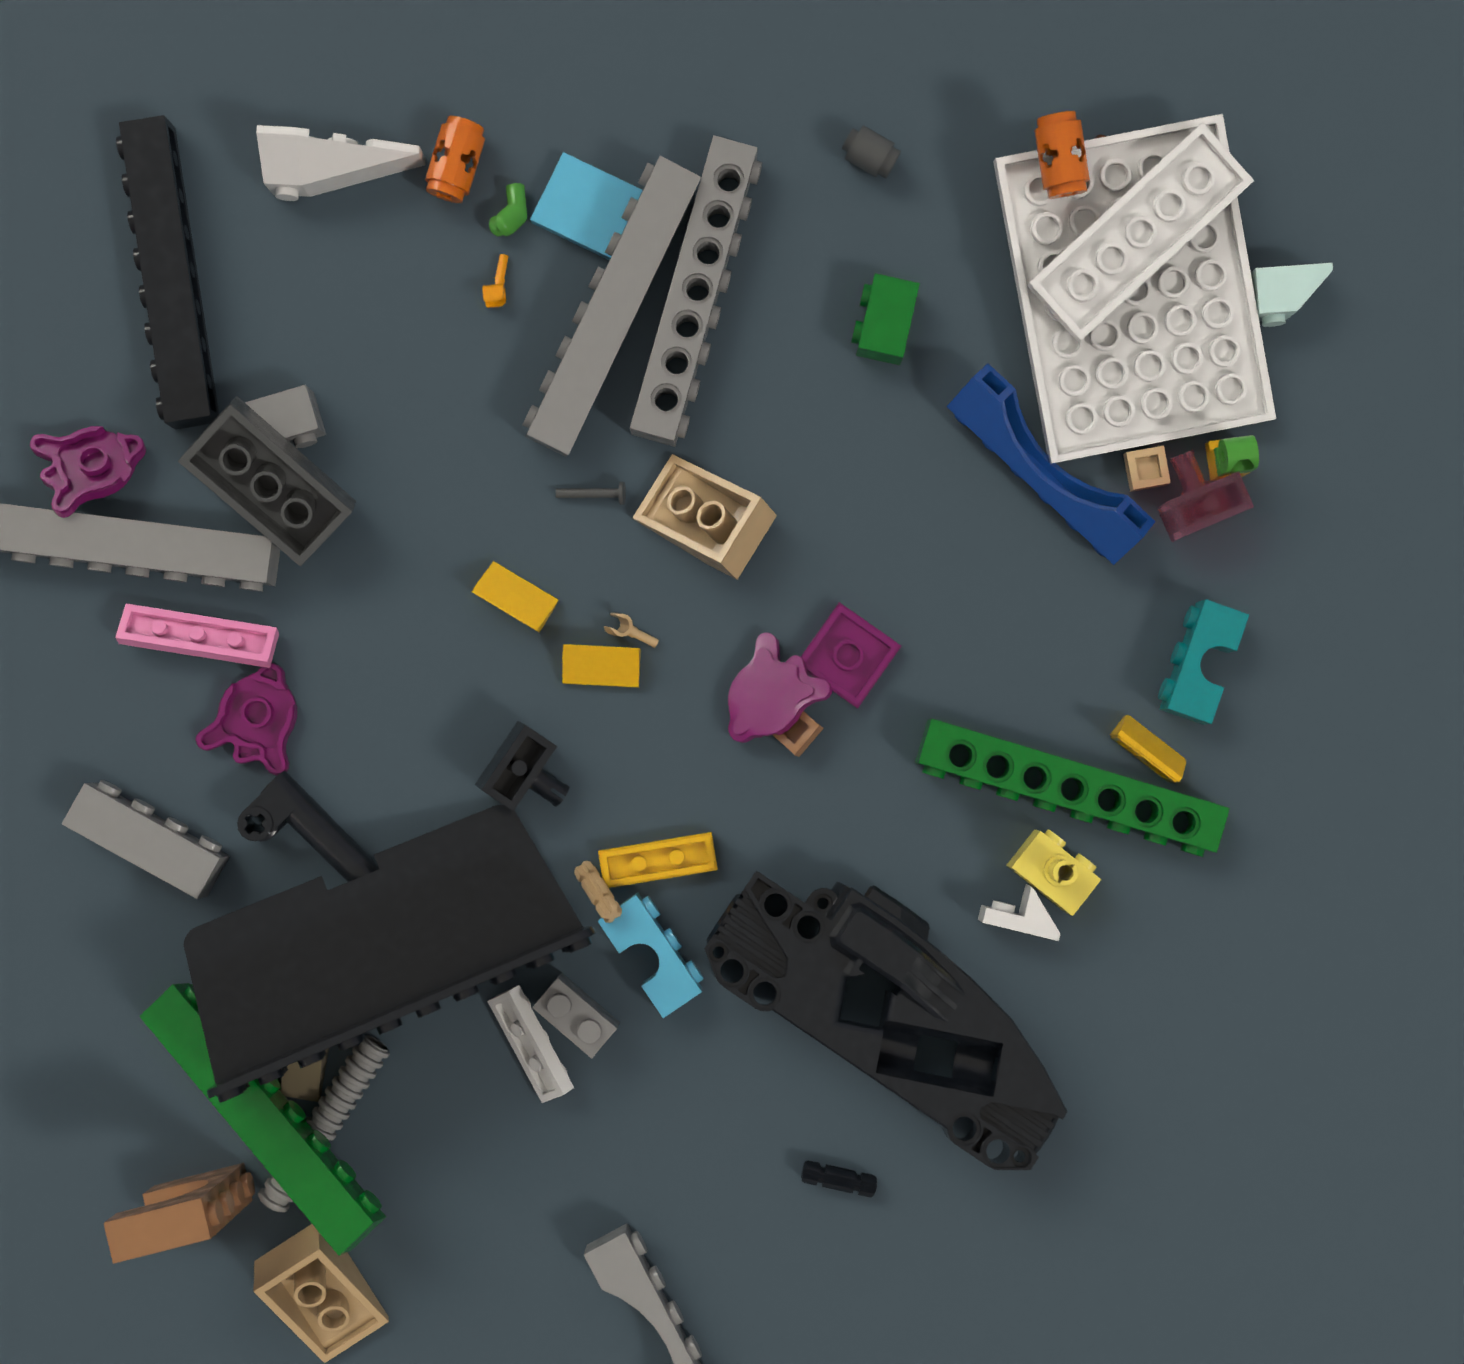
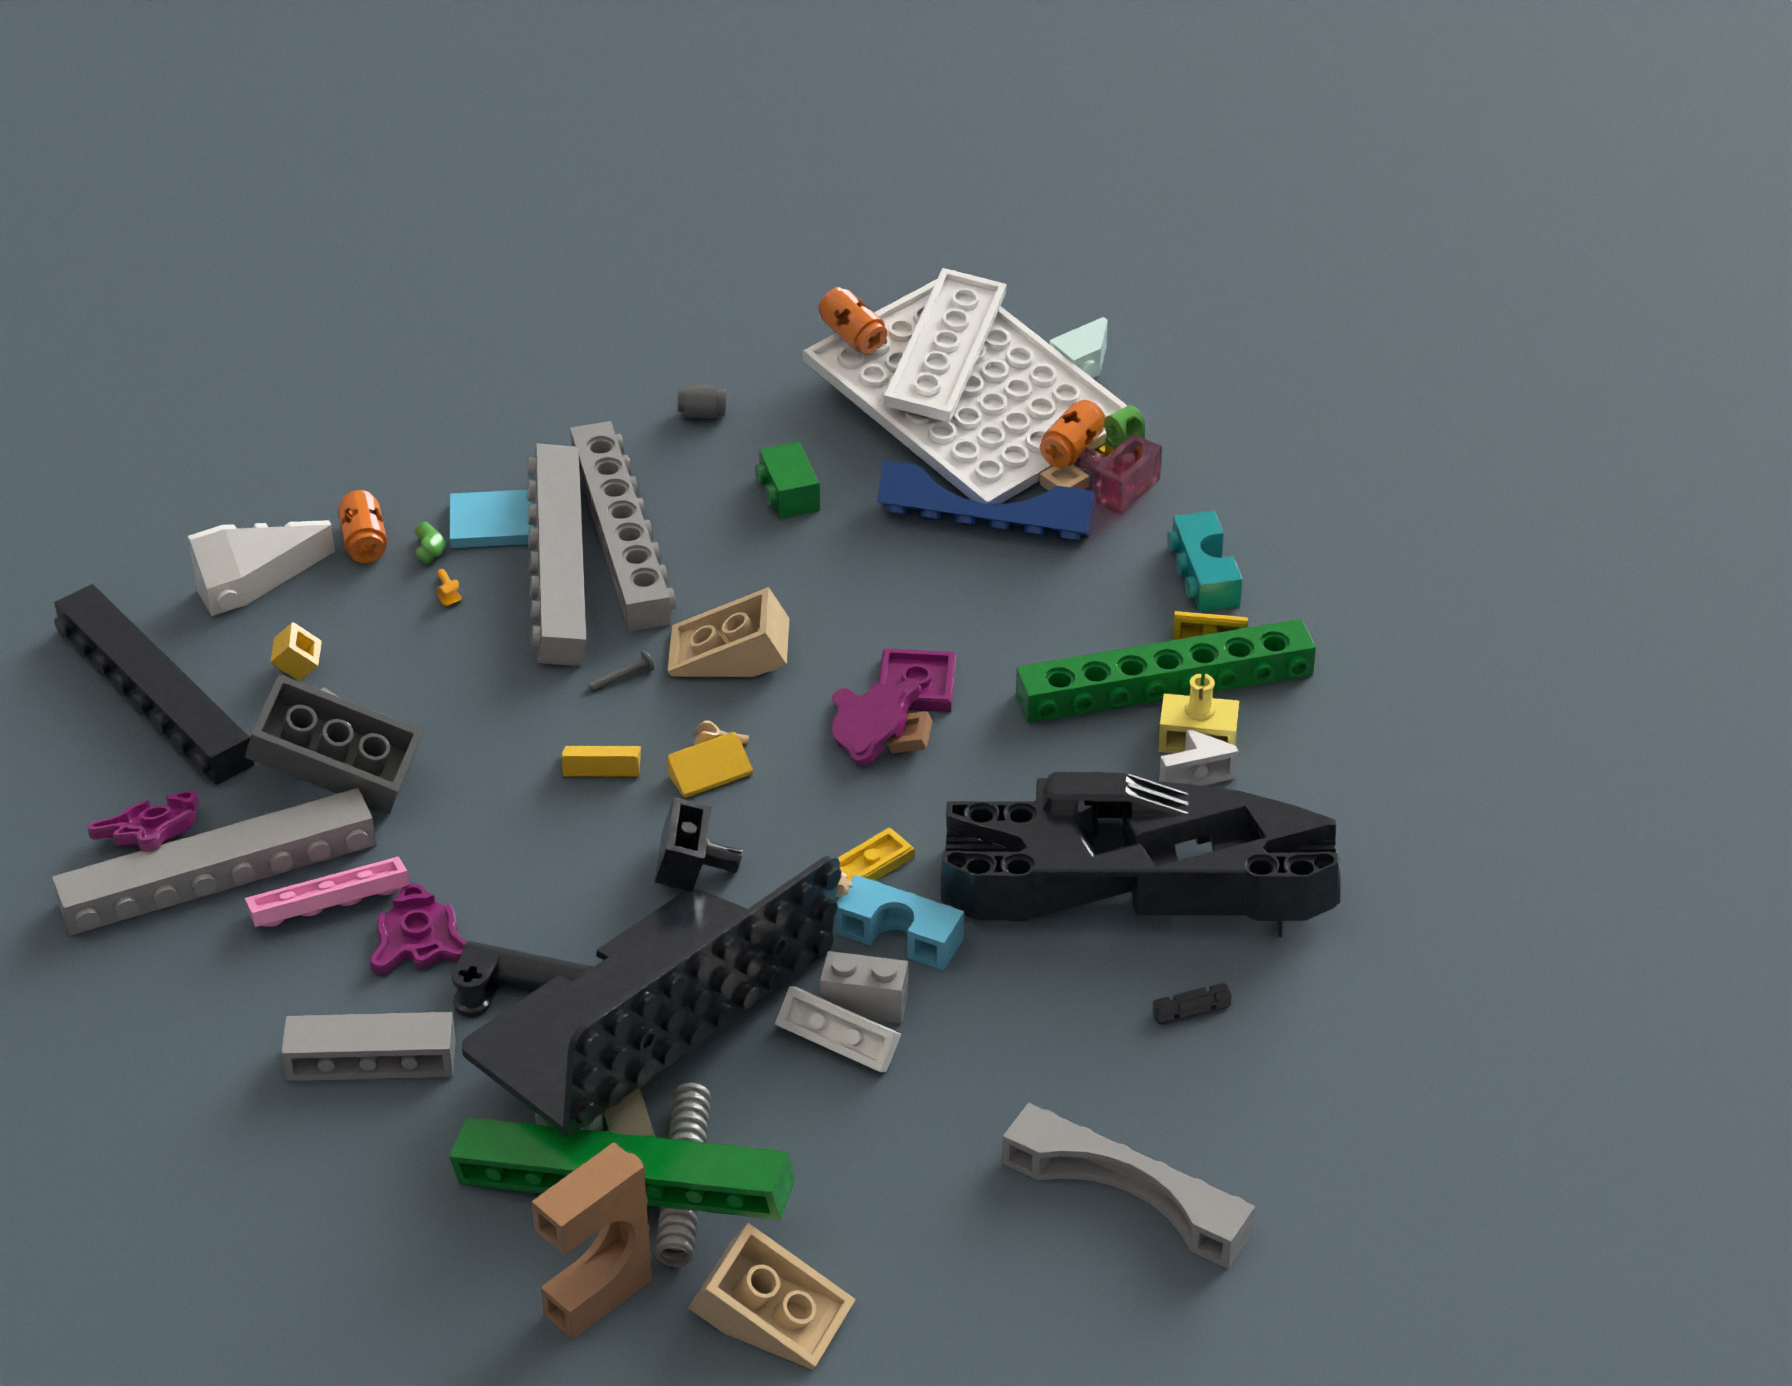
camera: 30 degrees left, 45 degrees down
none -> yellow plate [270,622,322,682]
none -> orange piece [1040,400,1105,468]

